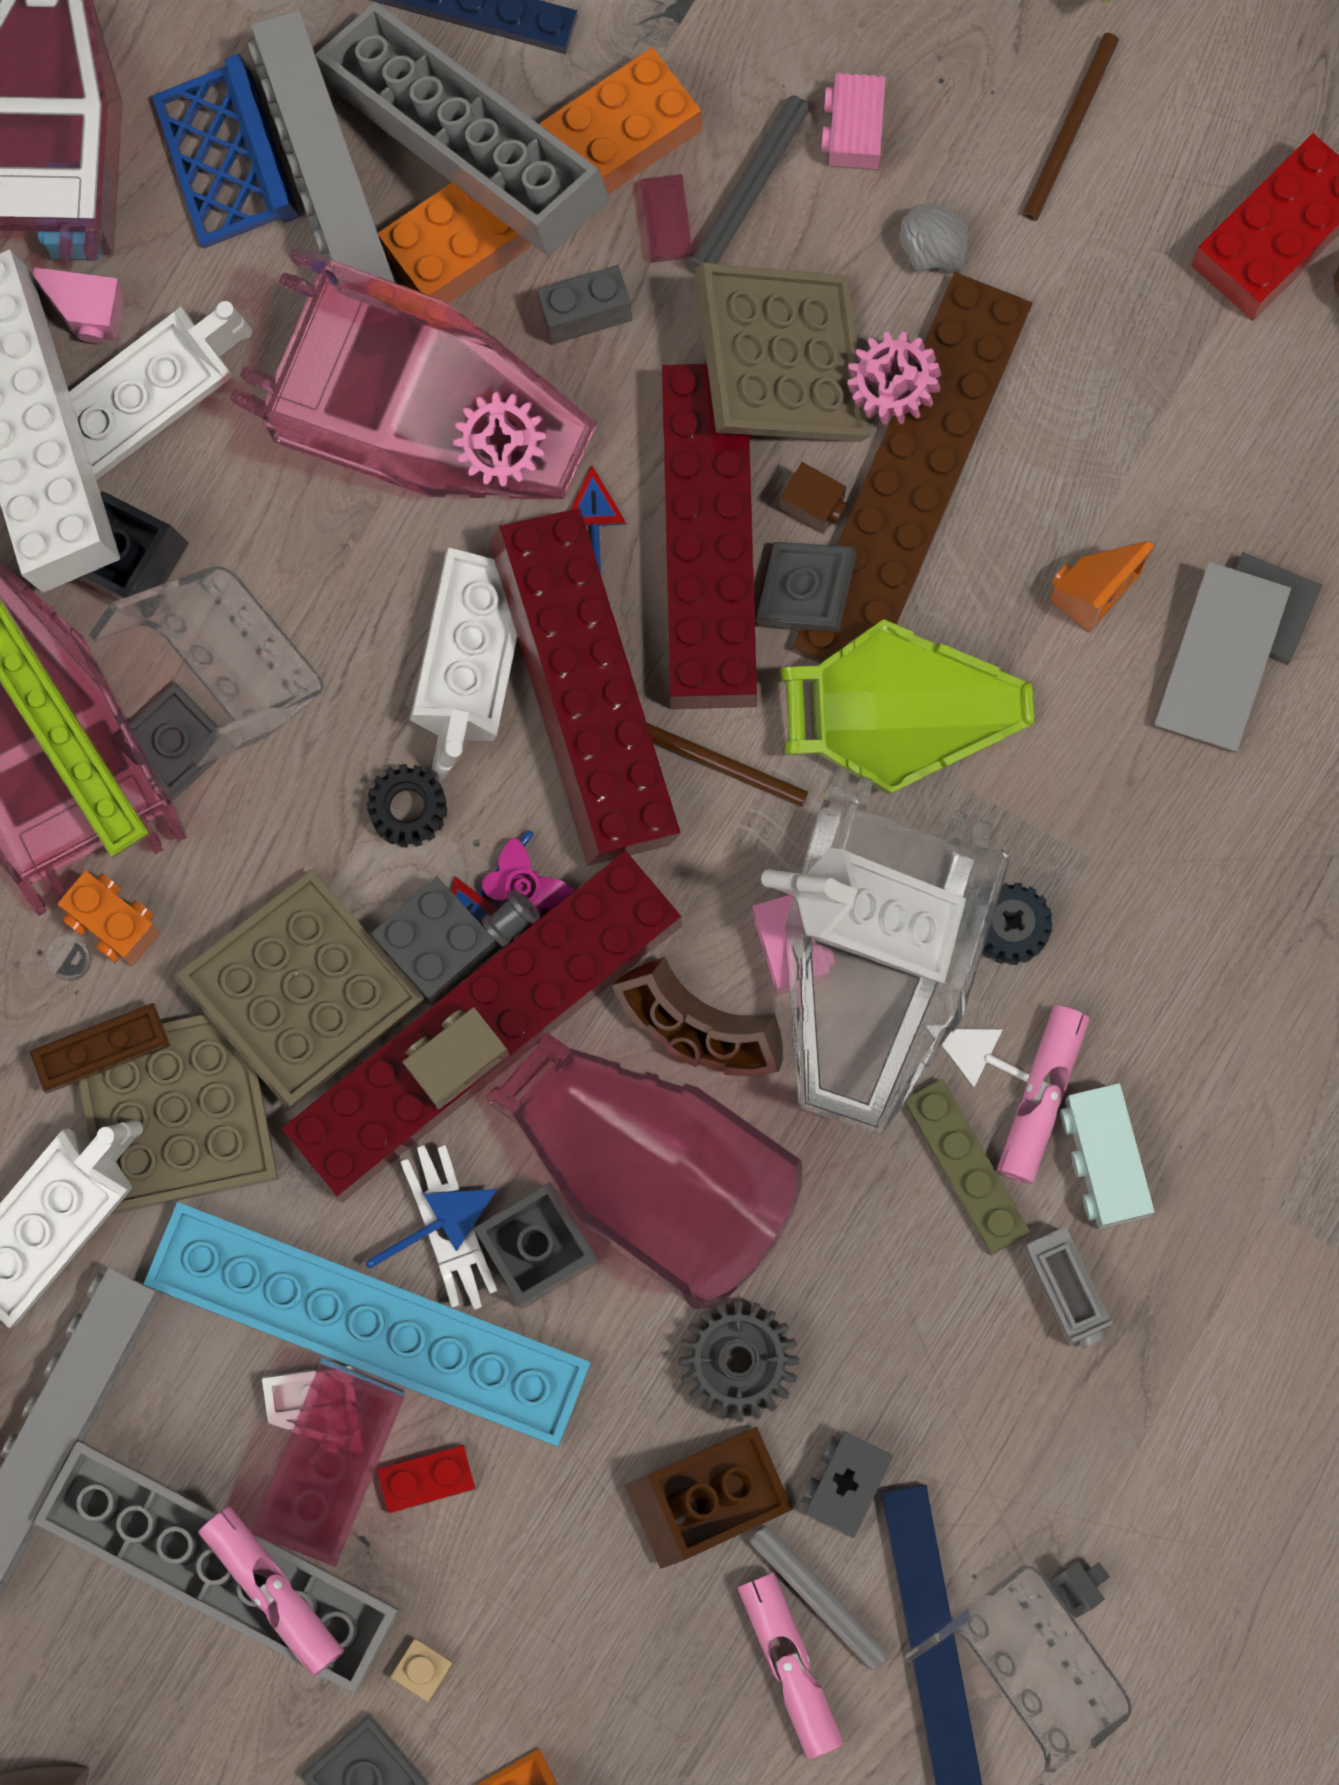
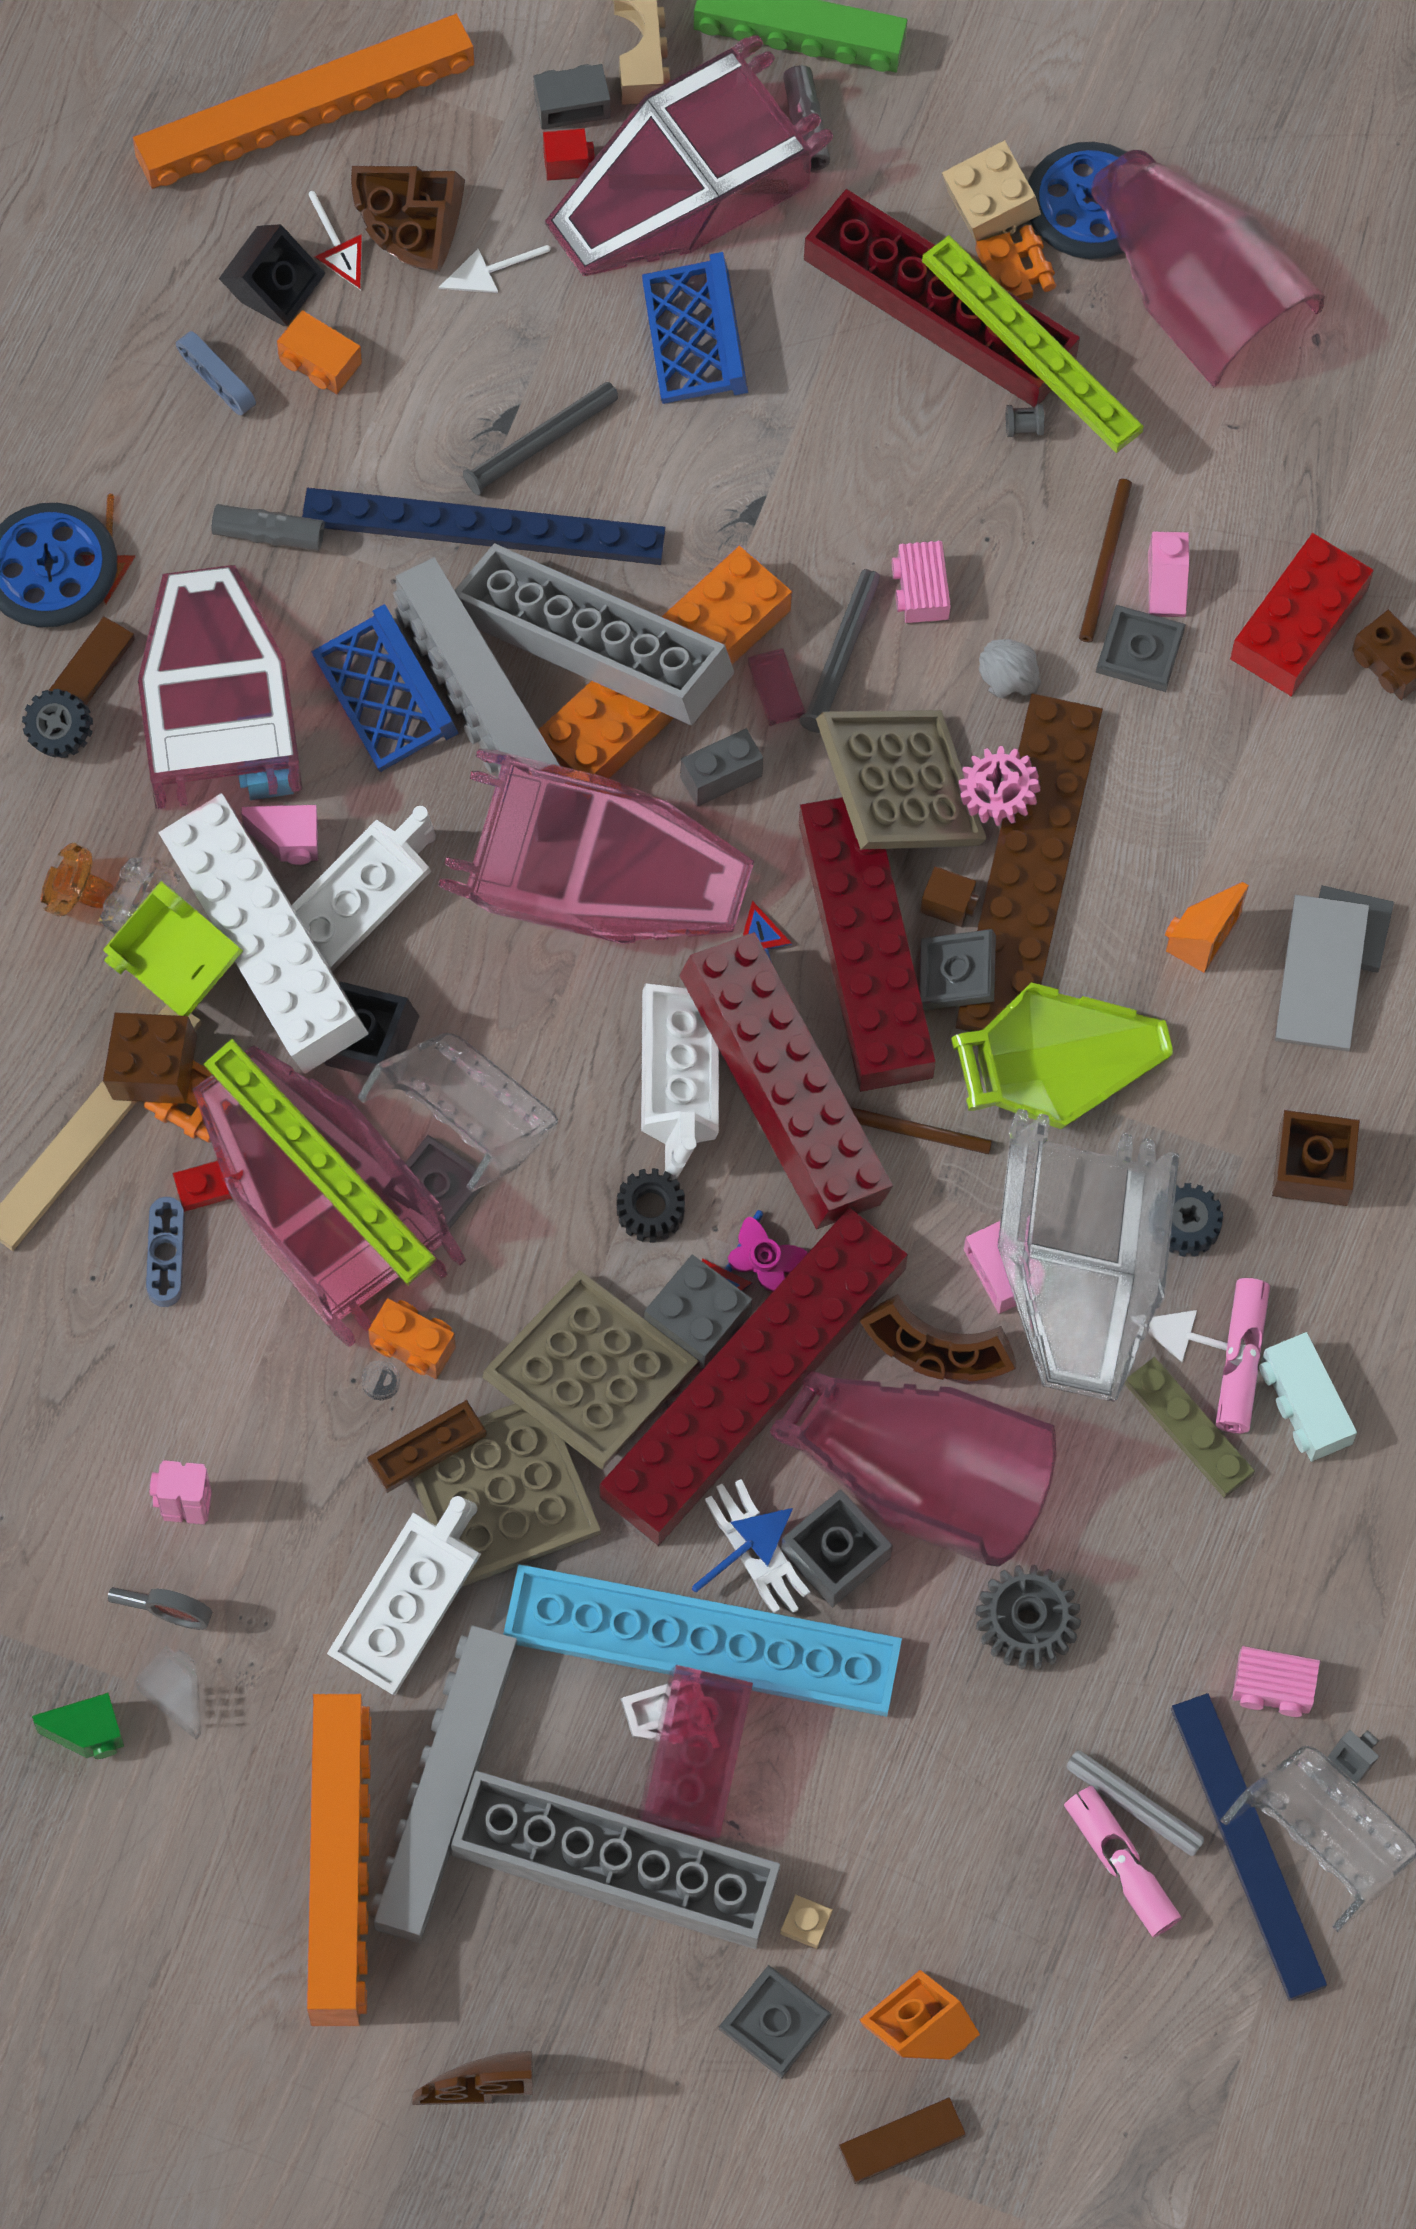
camera: 15 degrees left, 10 degrees down
bright pink piece [198,1506,345,1678] -> none
red plate [377,1445,476,1514] -> none
dark tan brick [403,1007,509,1110] -> none
bright pink gear [453,392,547,486] -> none
dark grey bush [482,889,540,947] -> none
reddish brown slope [625,1426,793,1569] -> none
white hinge [761,848,966,983] -> none
dark grey brick [800,1431,894,1539] -> none
light grey window [1023,1226,1113,1349] -> none
none -> dark grey tile [1096,605,1186,692]
none -> bright pink slope [1148,532,1189,617]
none -> bright pink brick [1232,1646,1320,1717]
none -> reddish brown brick [1272,1110,1360,1206]

